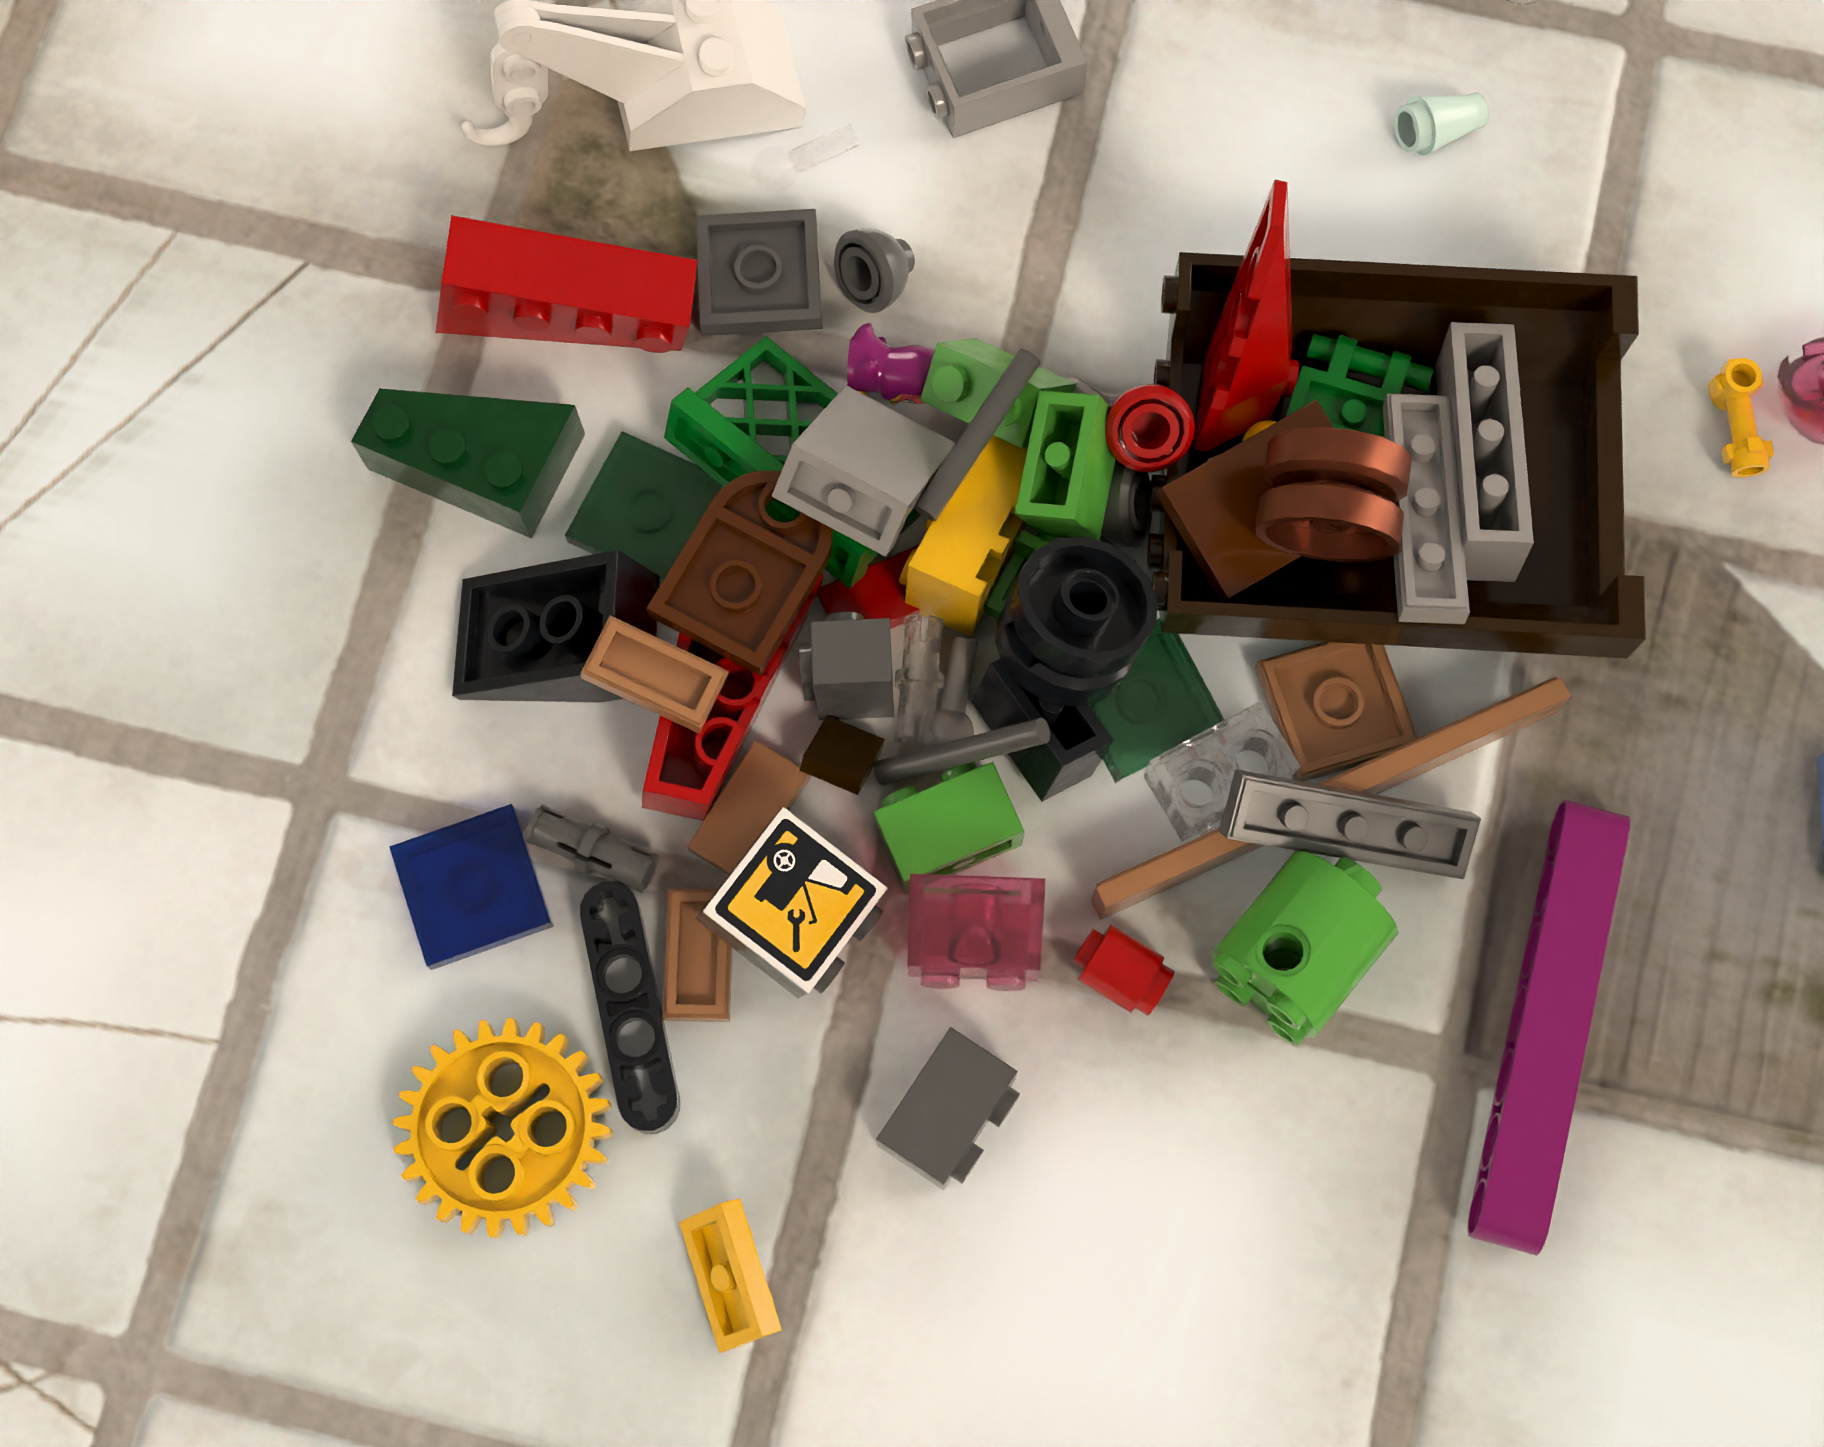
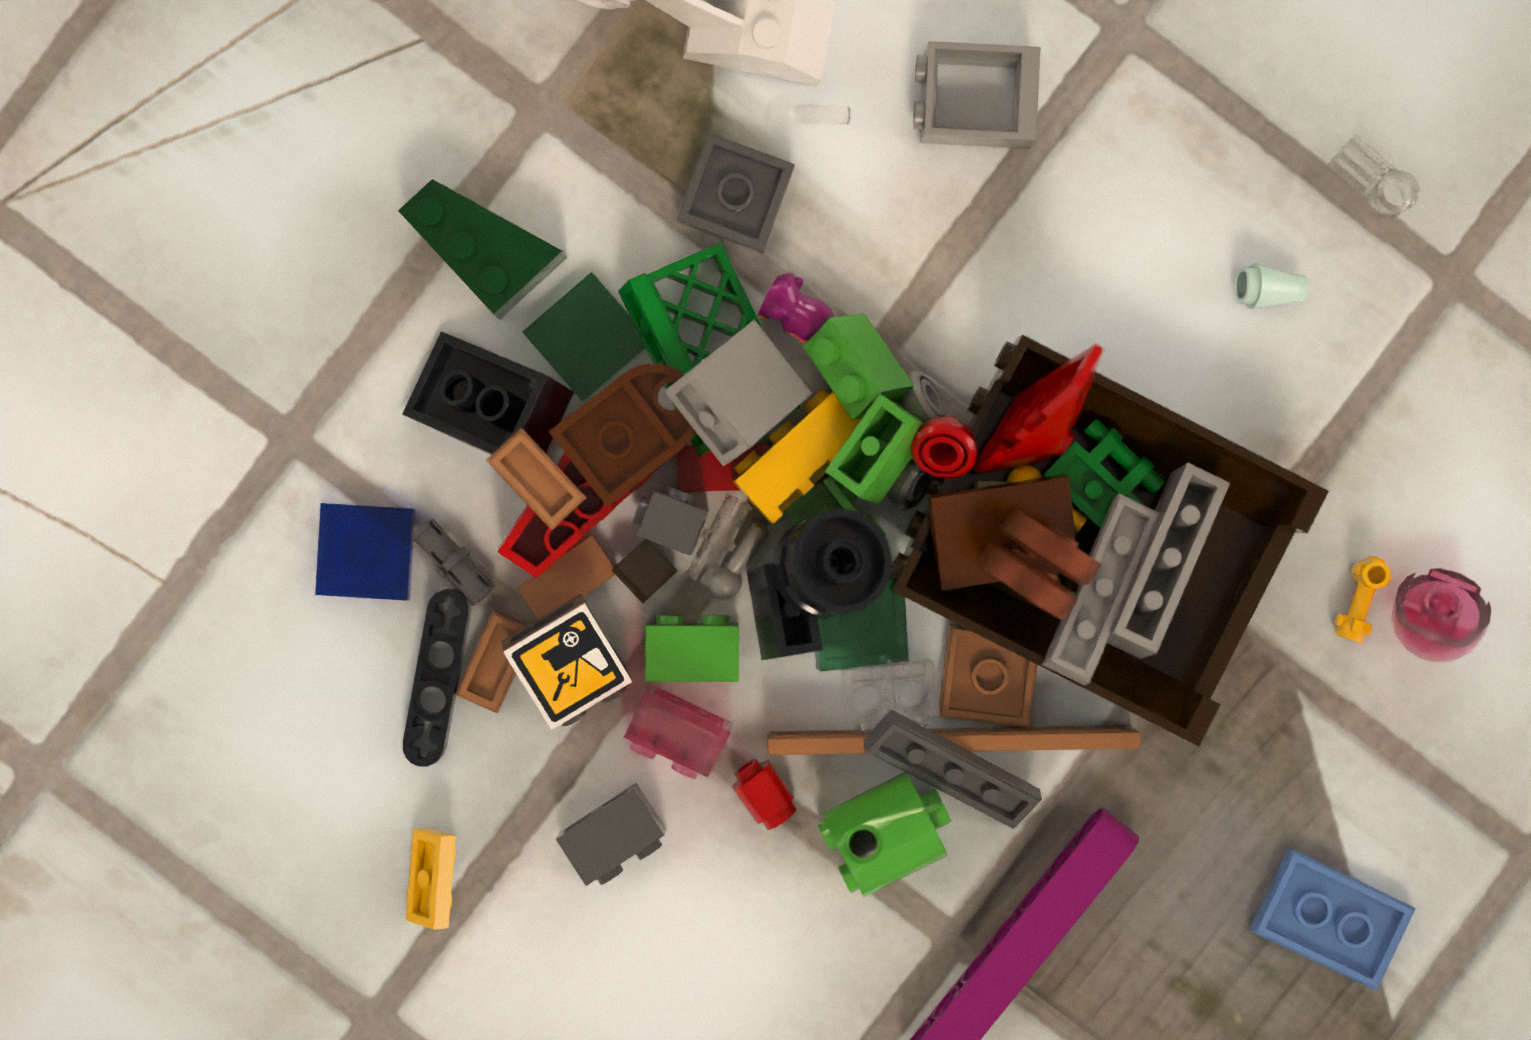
camera: 20 degrees right, 15 degrees up
yellow gear [393,1018,614,1239] -> none
red wedge [435,215,698,353] -> none
dark grey brick [834,228,915,313] -> none
dark grey bar [874,718,1050,785] -> none
dark grey bar [914,349,1041,521] -> none

